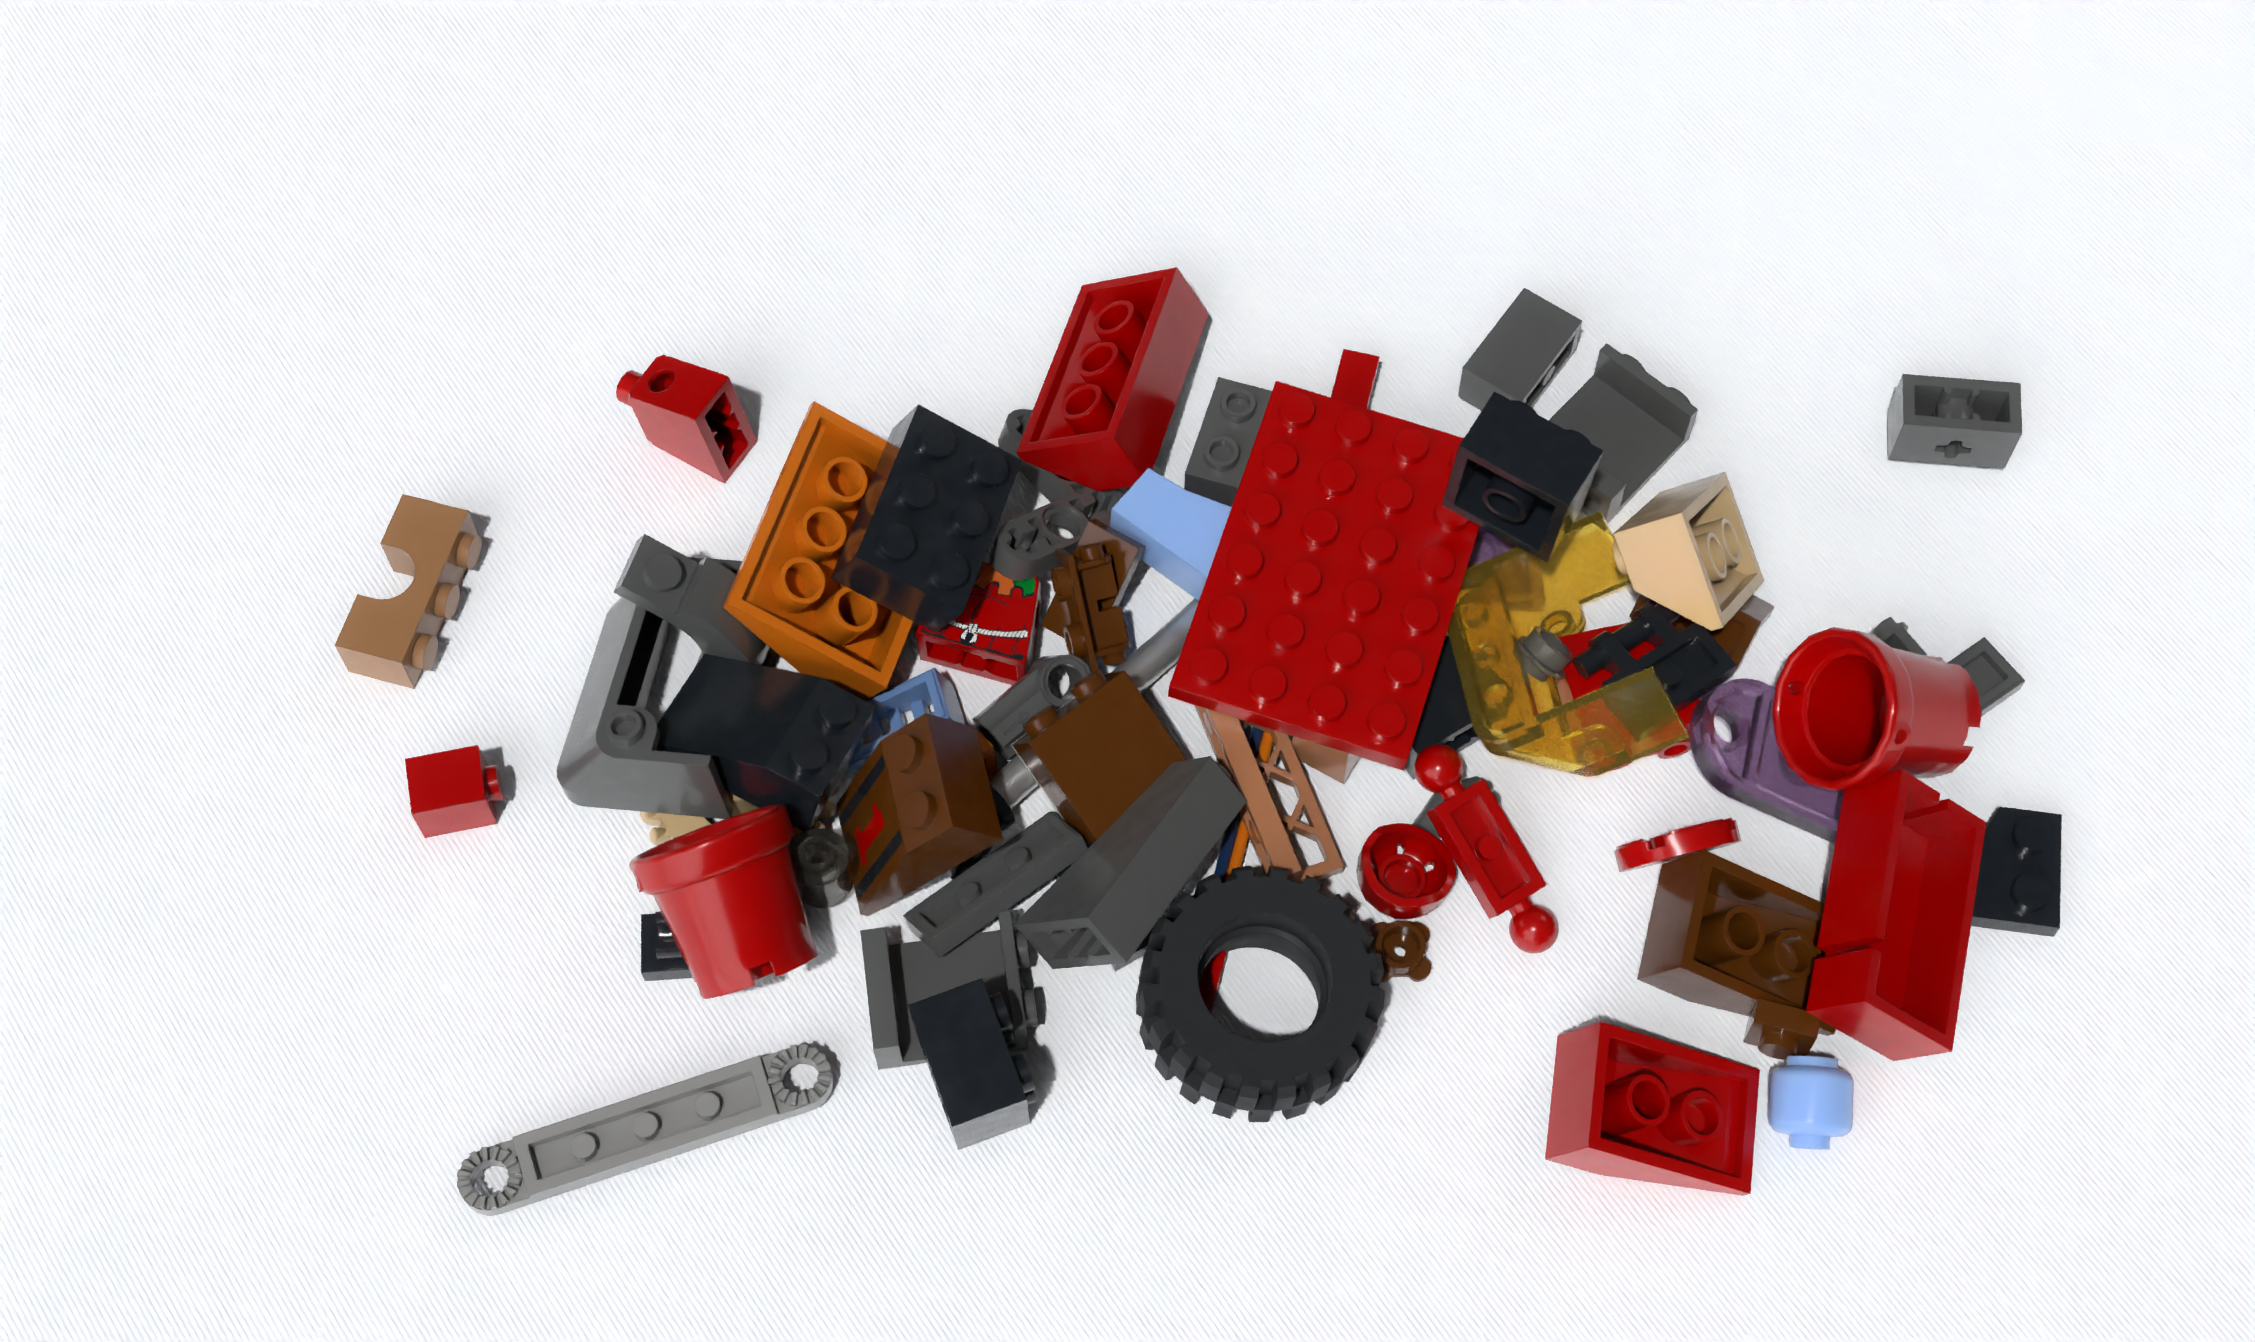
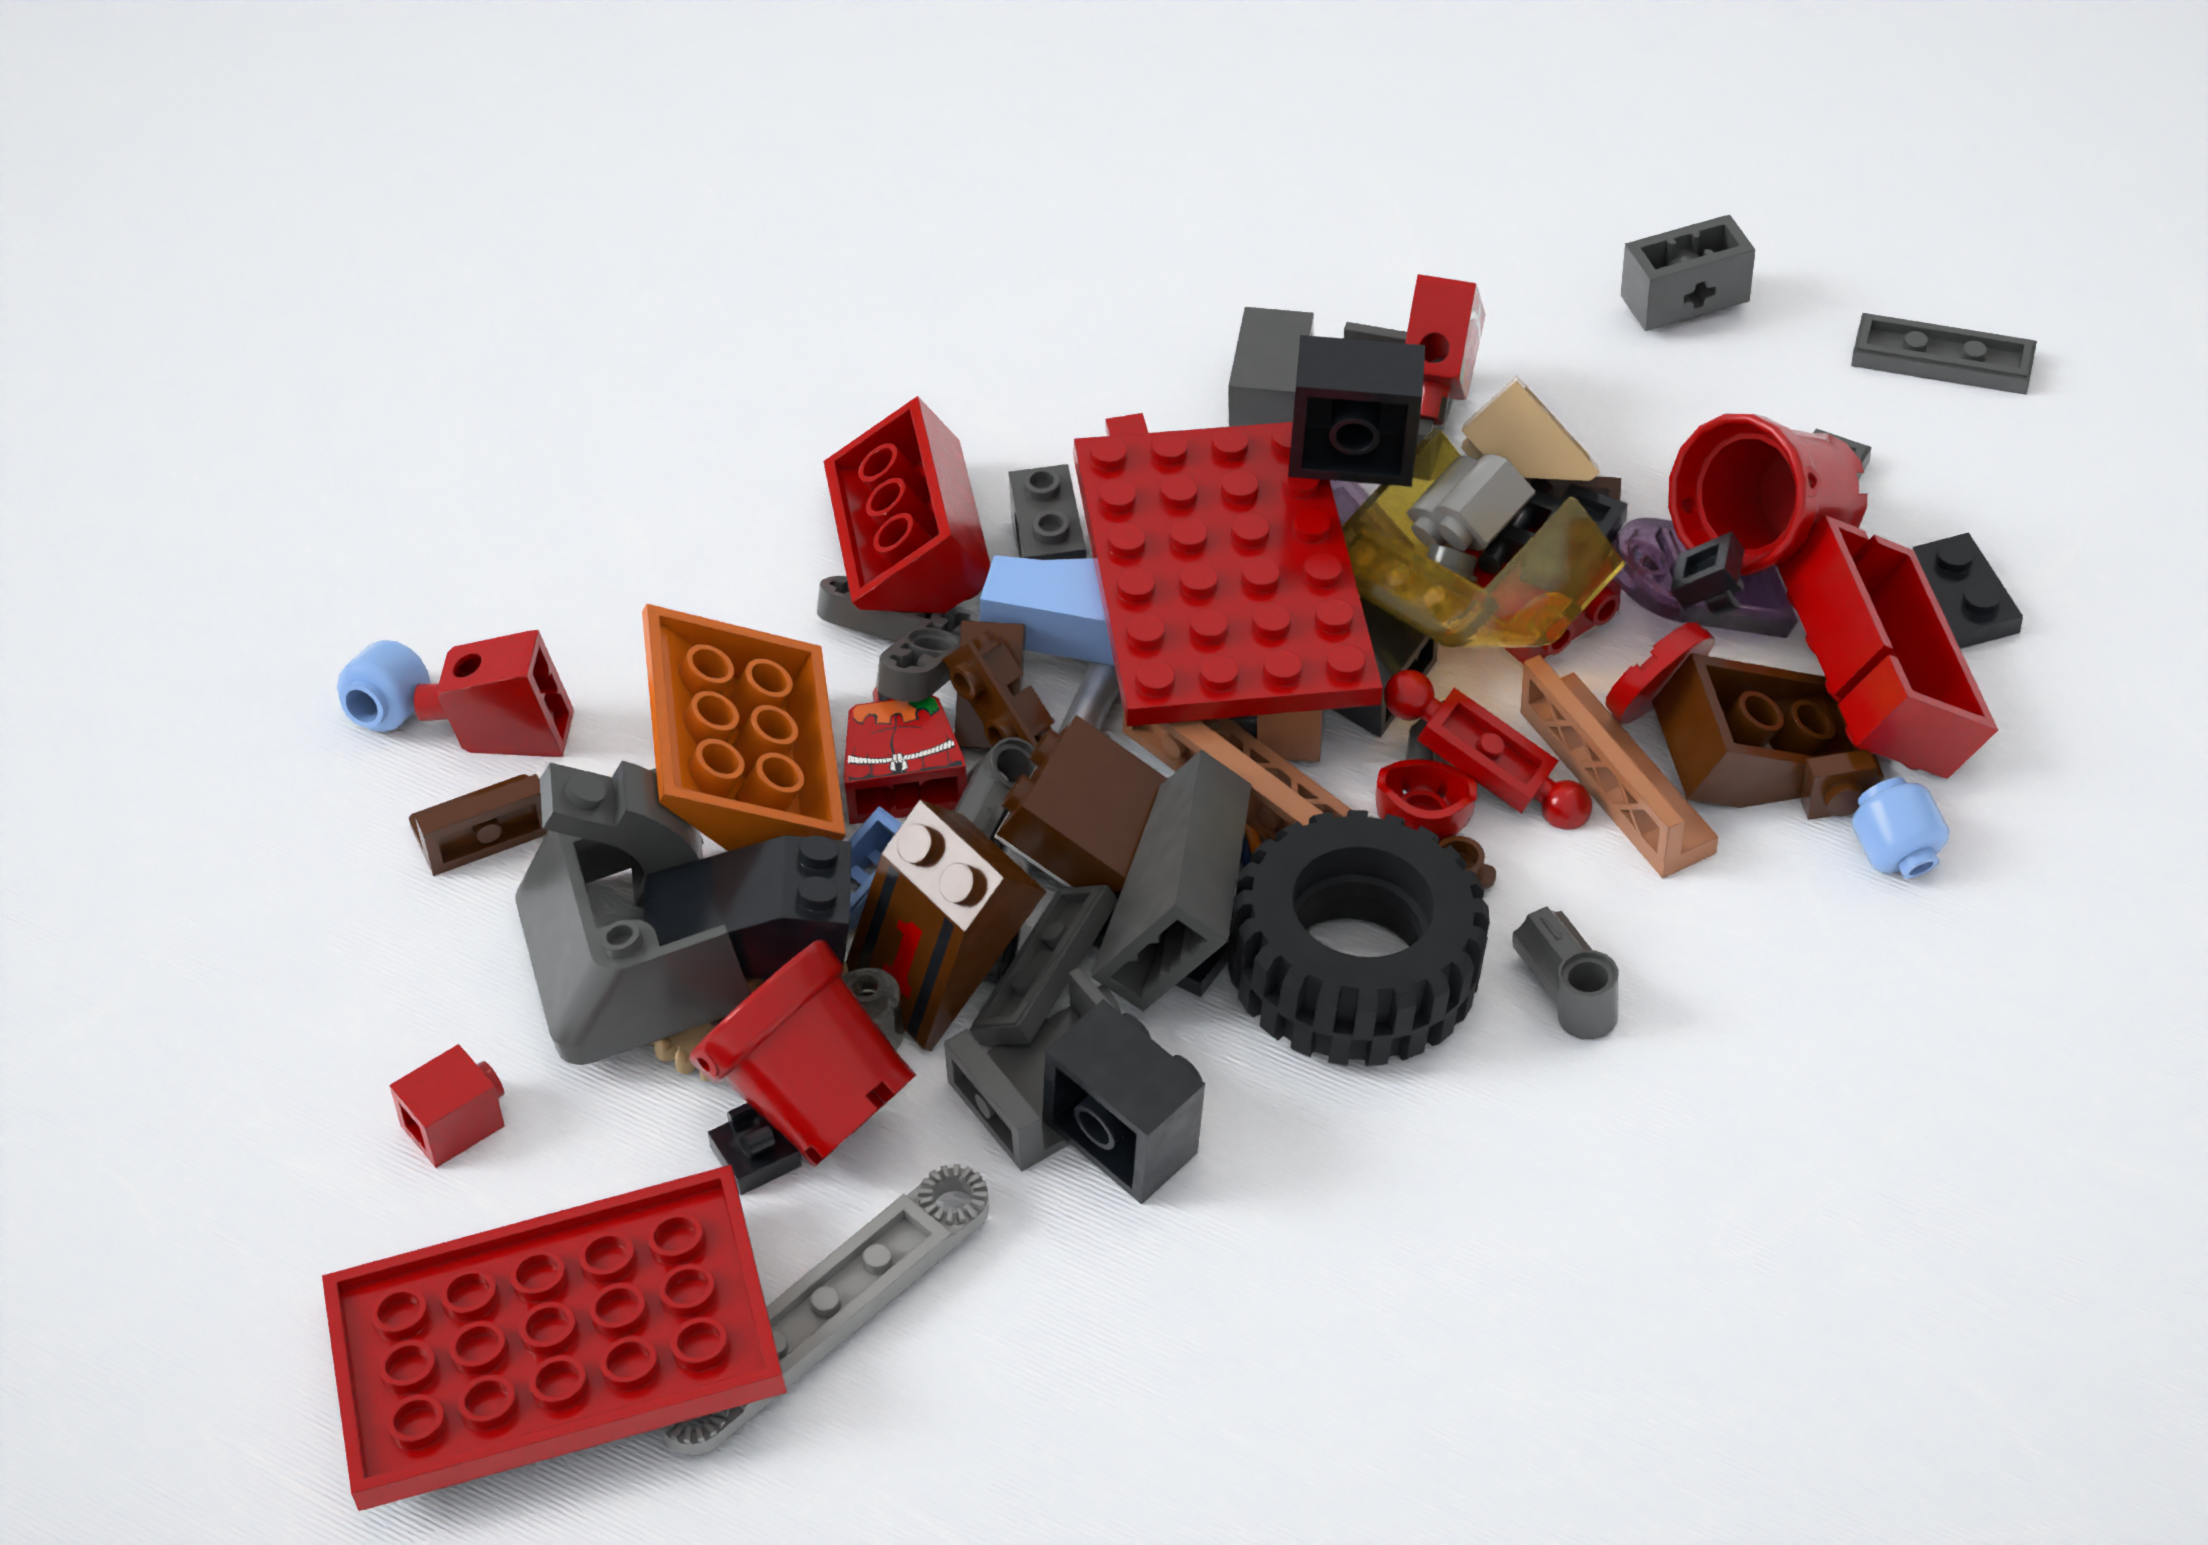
camera: 25 degrees left, 15 degrees down
medium nougat arch [334,494,482,689] -> none
black brick [830,404,1022,633] -> none
red slope [1545,1021,1760,1196] -> none
none -> red plate [322,1165,787,1511]
none -> light blue head [337,640,431,732]
none -> reddish brown panel [409,774,548,876]
none -> red torso [1405,274,1486,425]
none -> light grey brick [1407,454,1536,551]
none -> dark grey piece [1512,906,1619,1039]
none -> nougat fence [1520,655,1718,879]
none -> black tile [1670,531,1745,618]
none -> dark grey tile [1851,313,2037,395]

